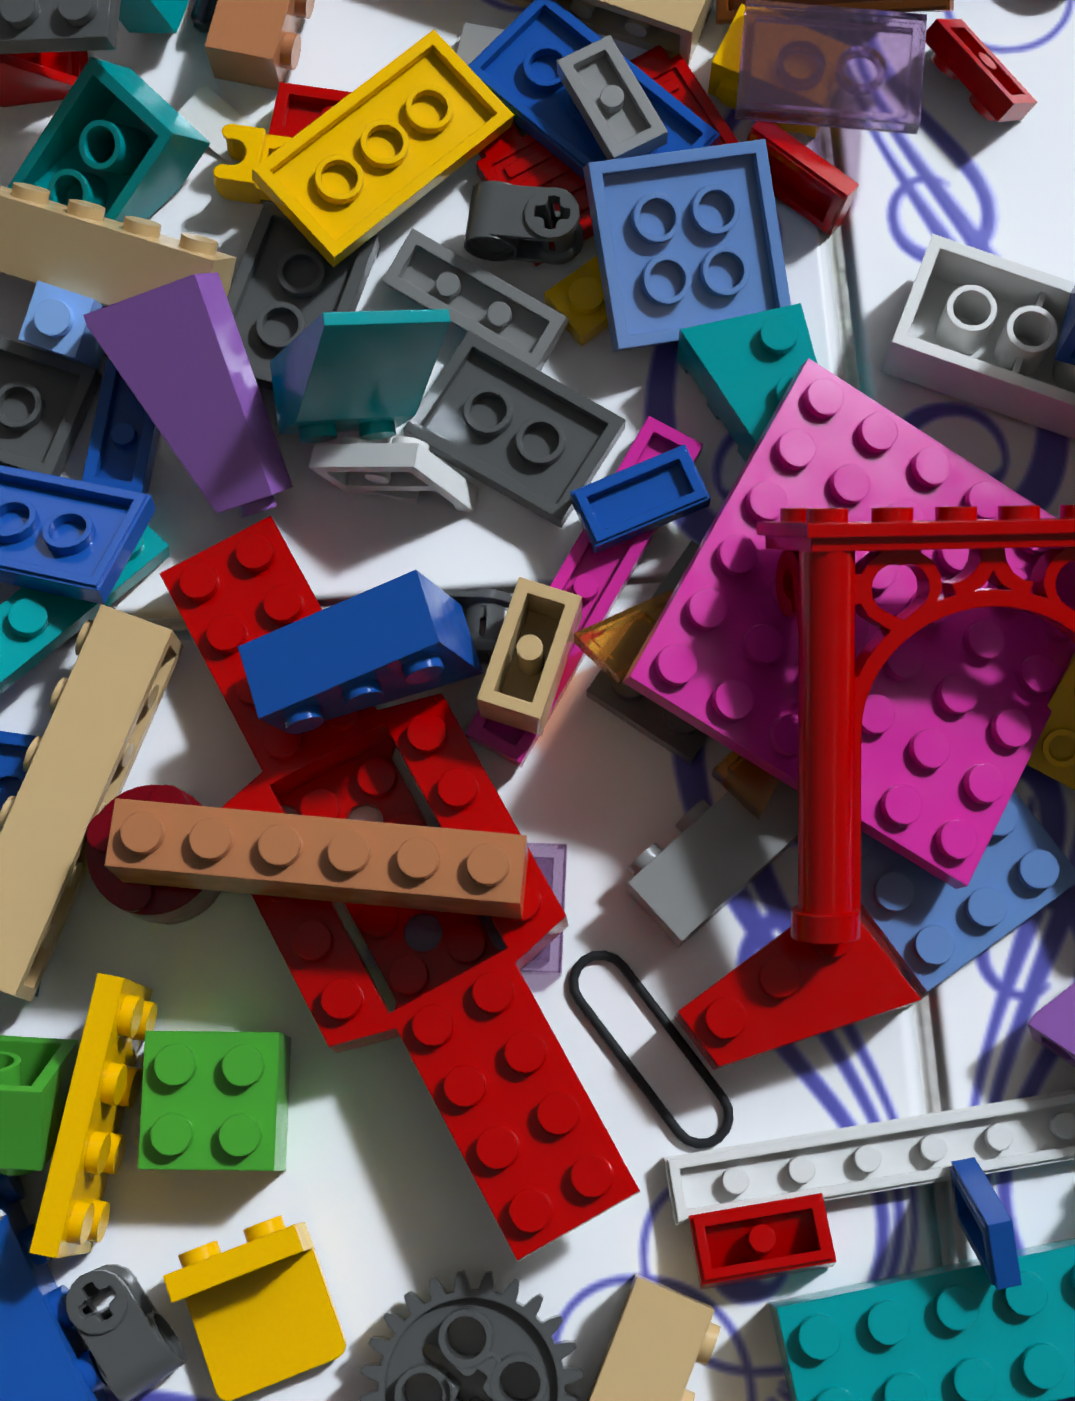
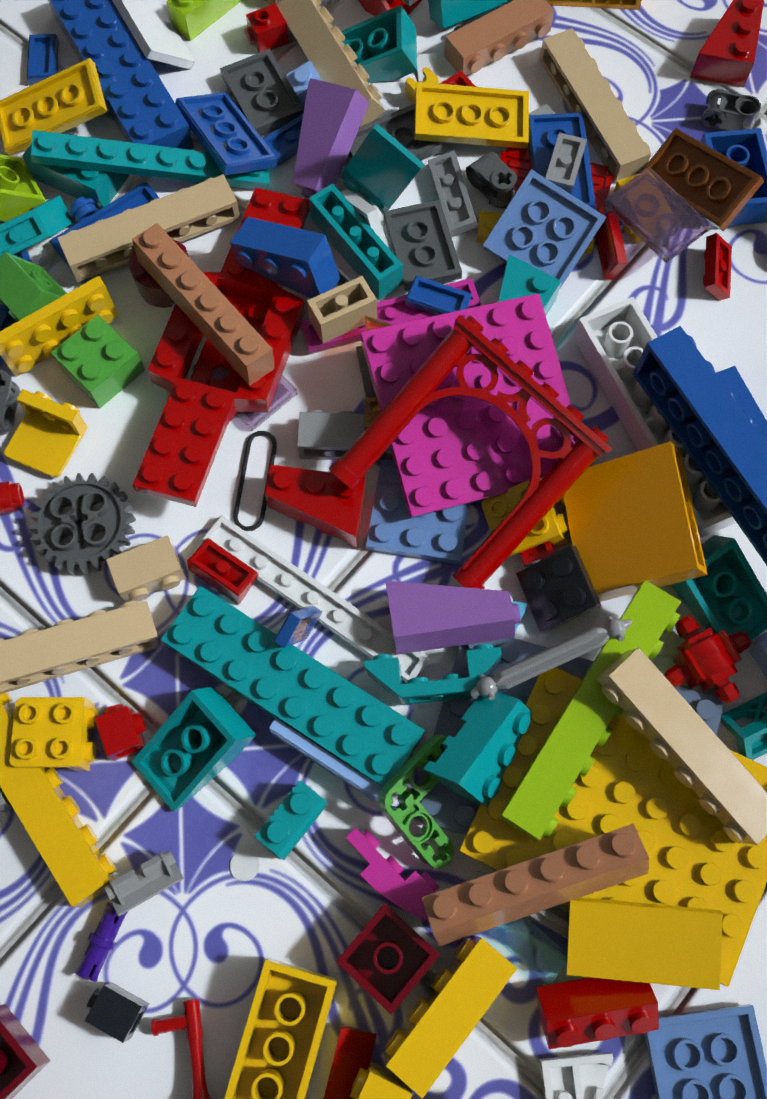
camera: 40 degrees right, 5 degrees down
none -> teal brick [309,183,403,300]

